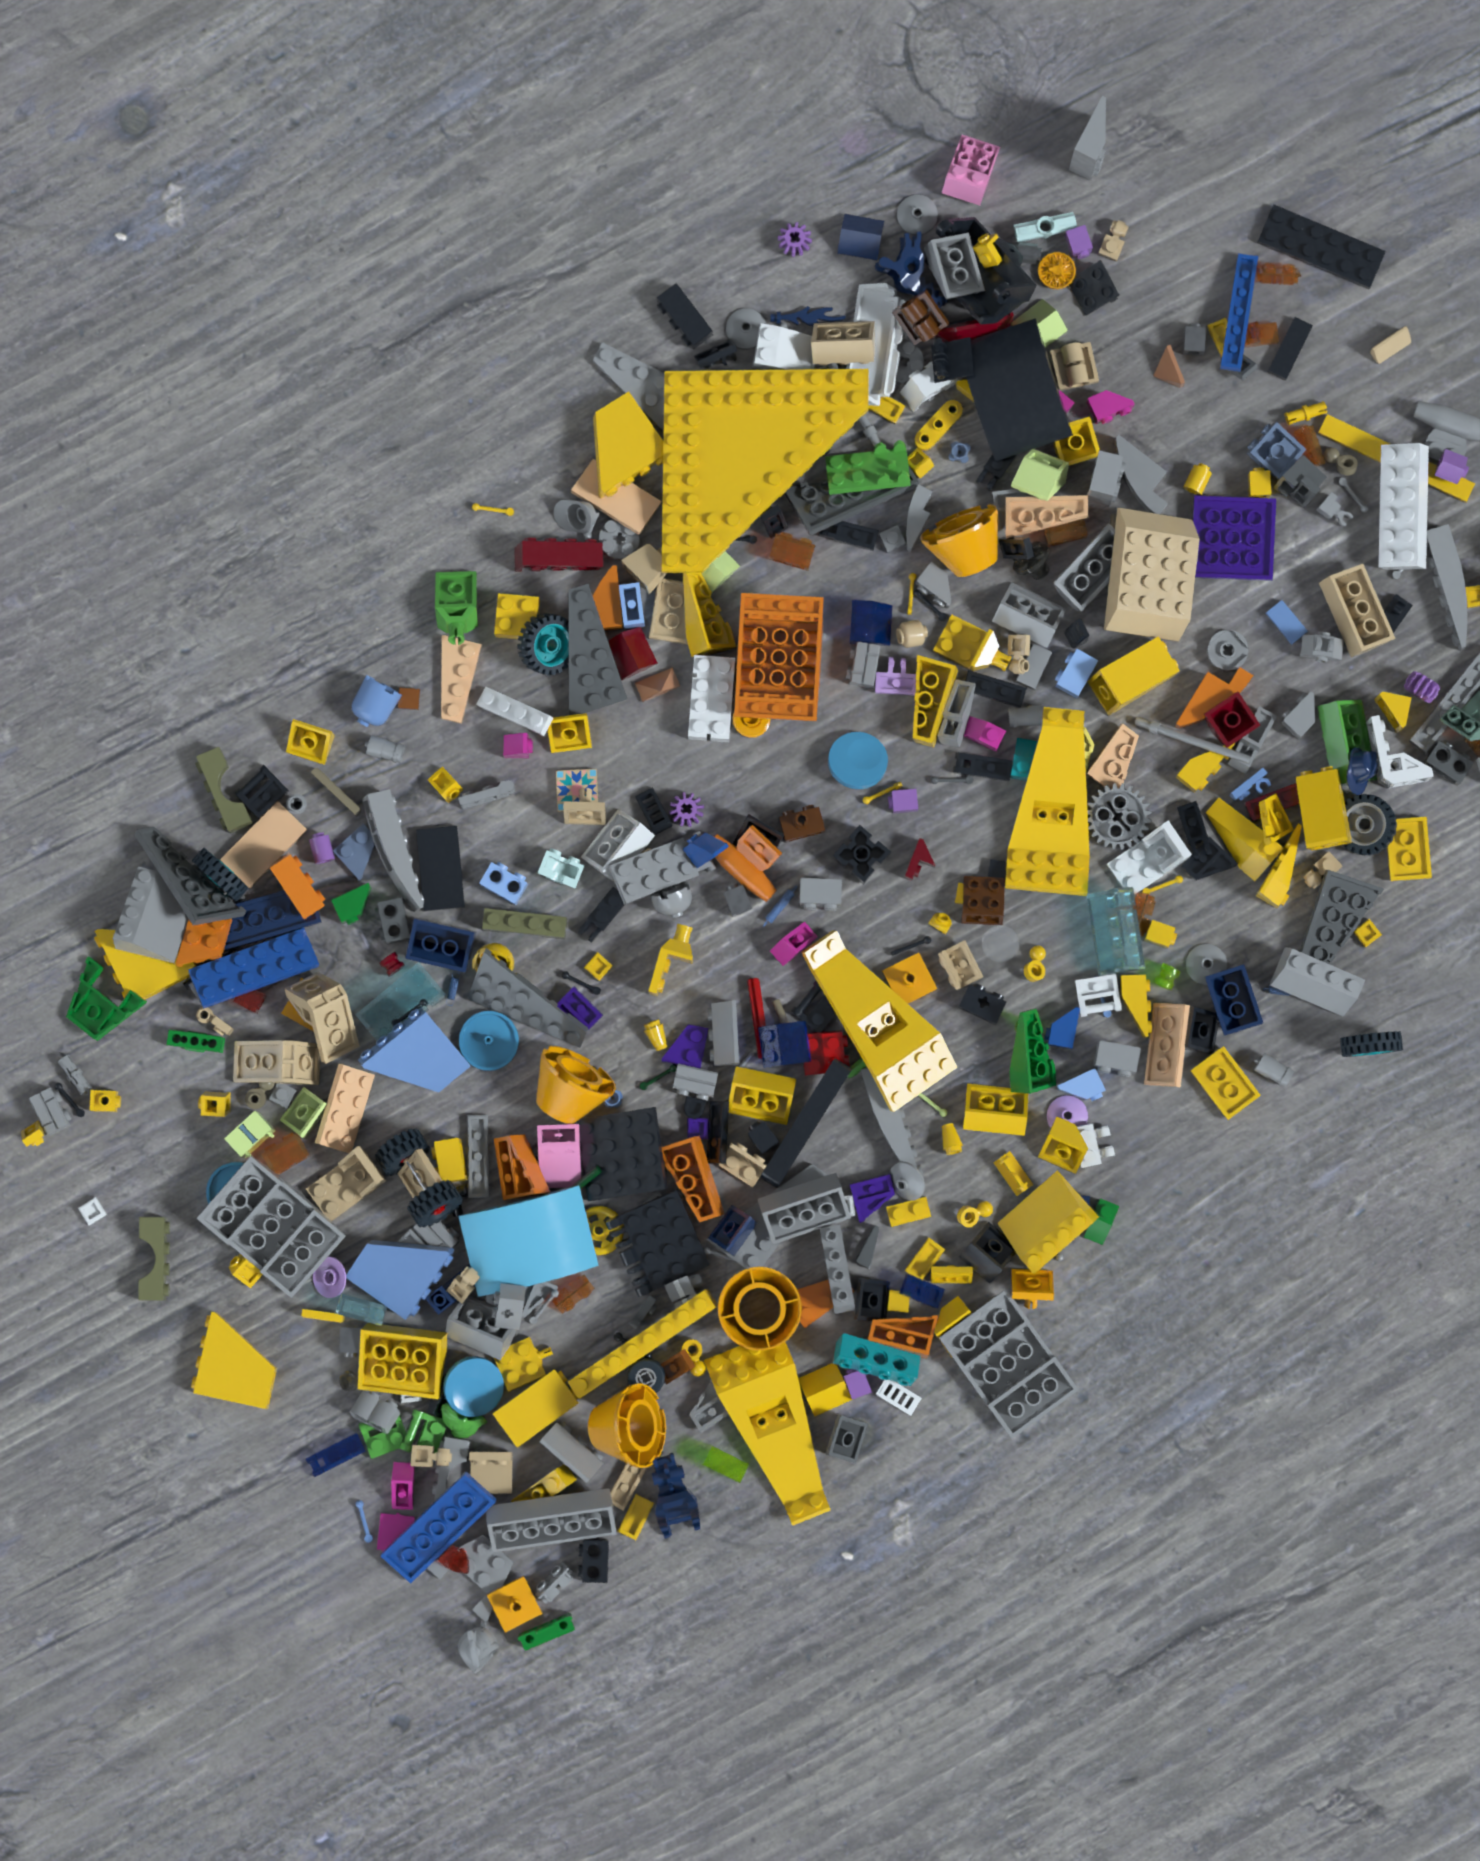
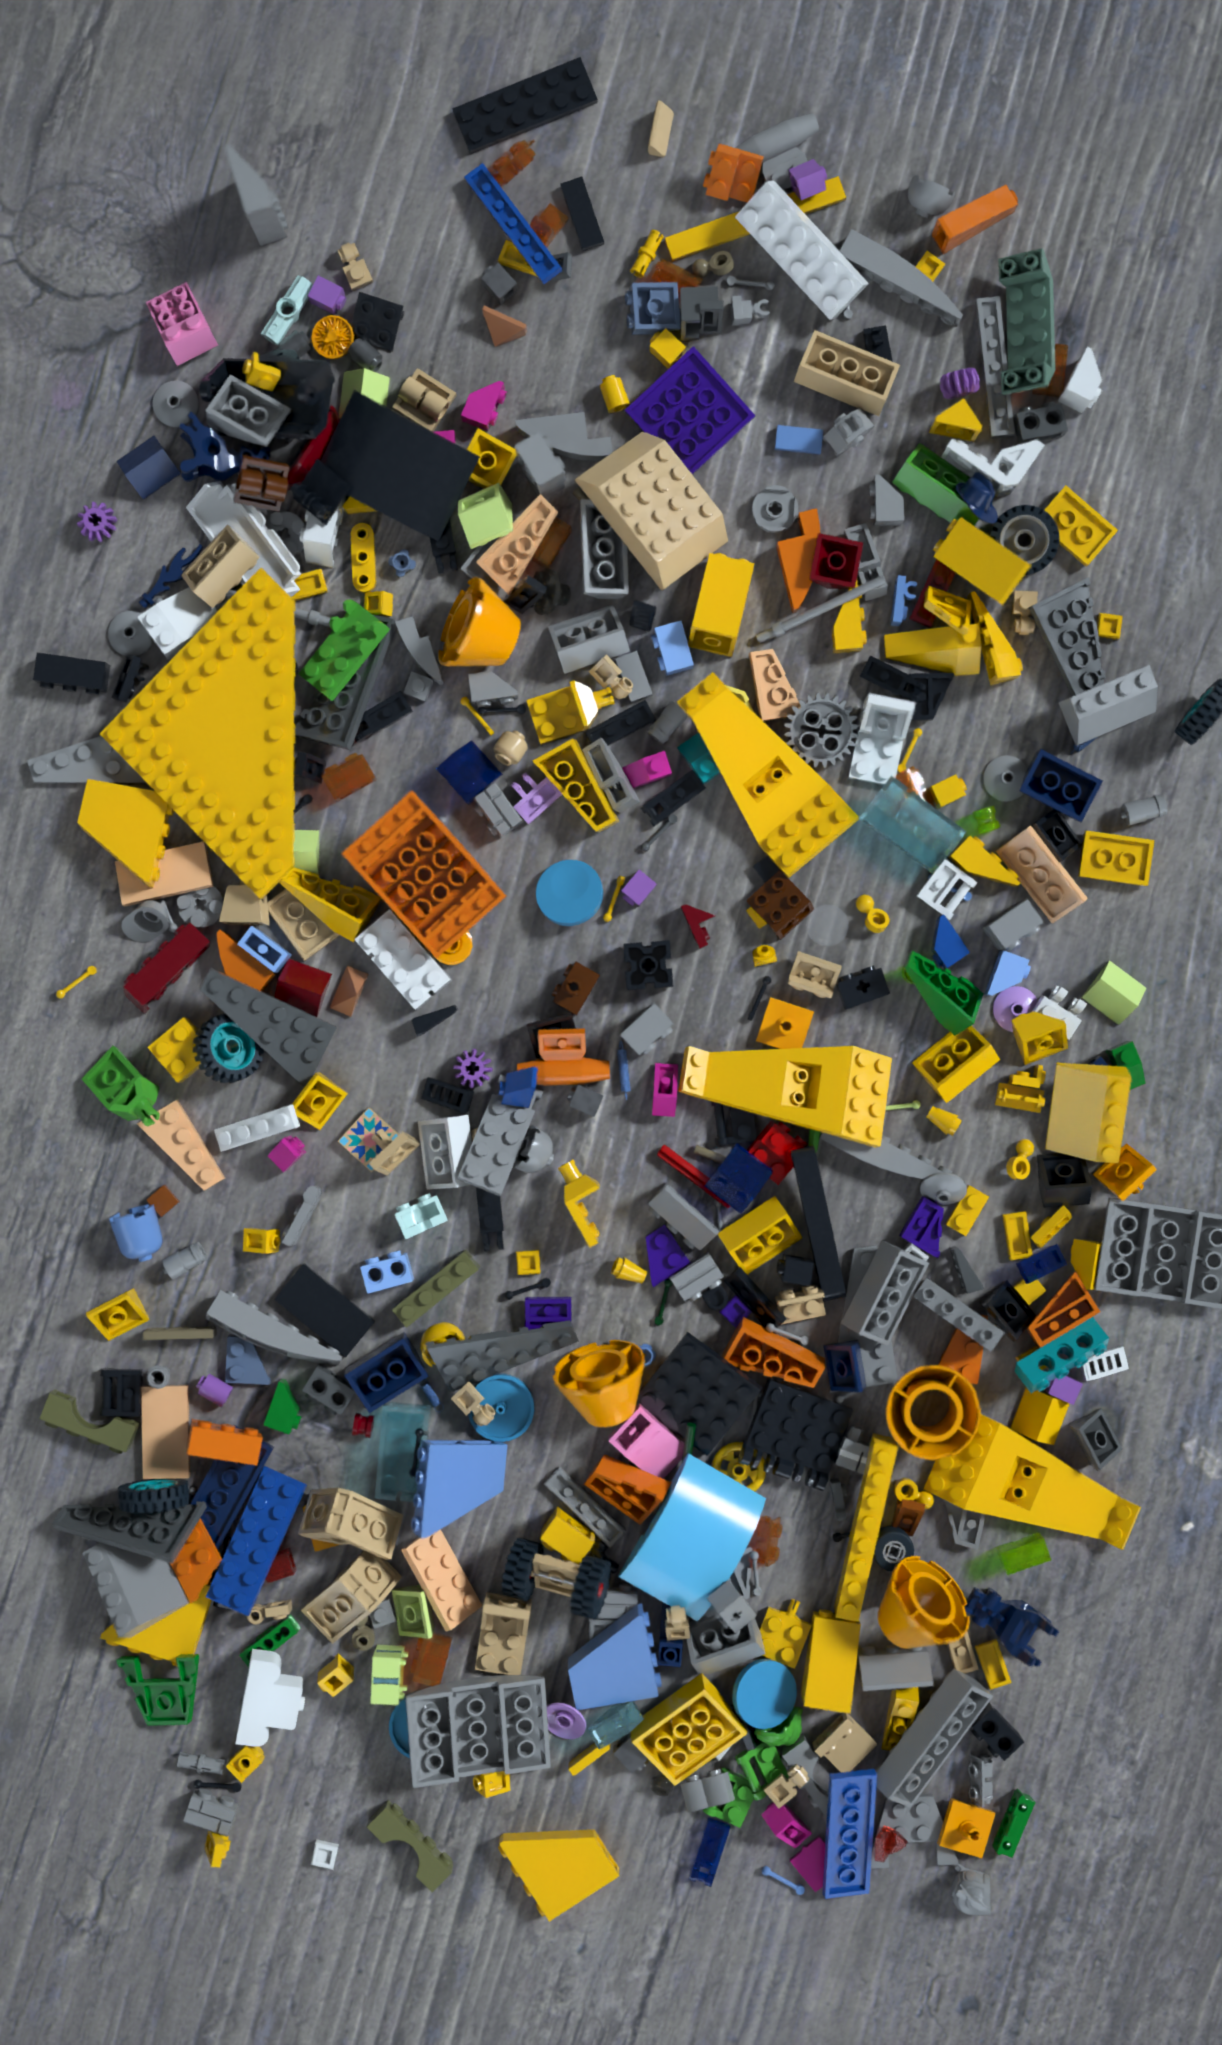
camera: 45 degrees left, 5 degrees up
none -> white brick [235,1649,305,1747]
none -> flat silver brick [348,338,382,372]
none -> black slope [412,1005,458,1037]
none -> tan plate [451,1382,495,1427]
none -> orange plate [703,143,764,203]
none -> light grey hinge [766,1323,809,1345]
none -> yellow bracket [1008,1065,1046,1088]
none -> yellowish green slope [1081,961,1146,1025]

